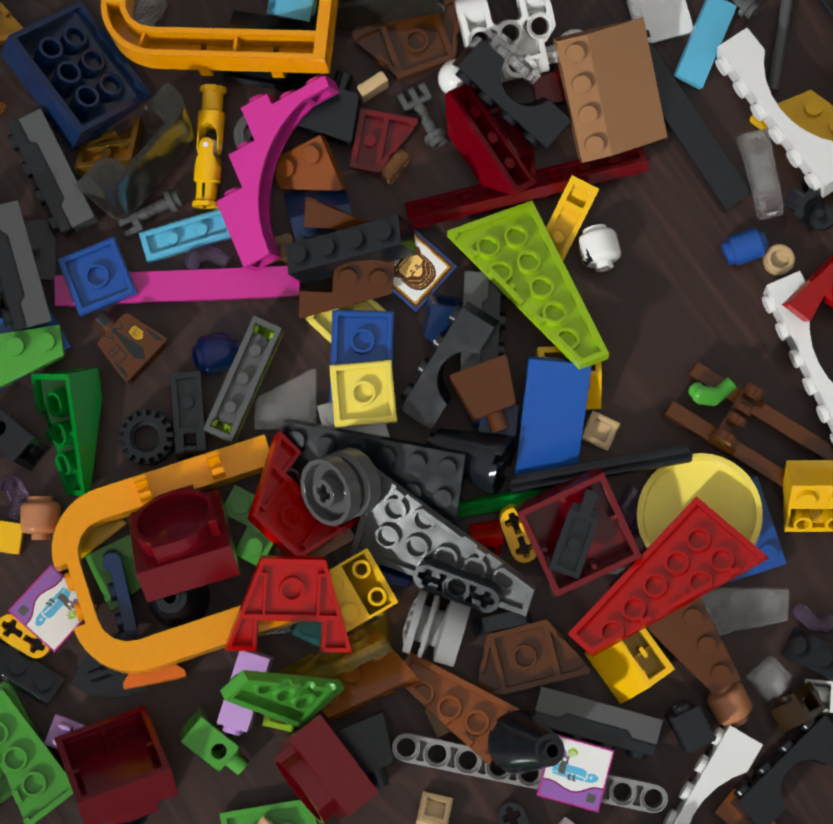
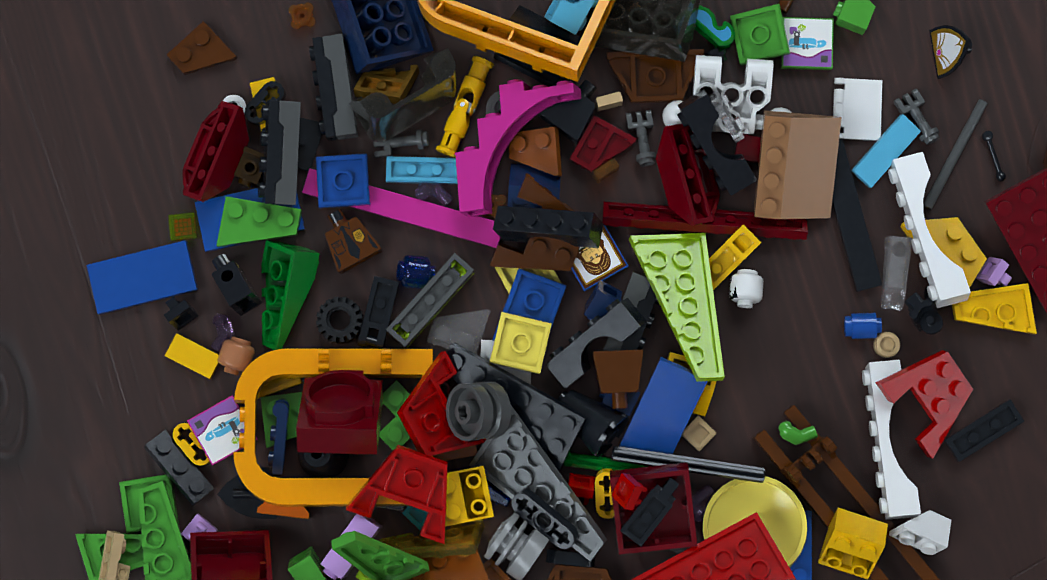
camera: 25 degrees right, 0 degrees up
none -> red tile [611,473,647,510]

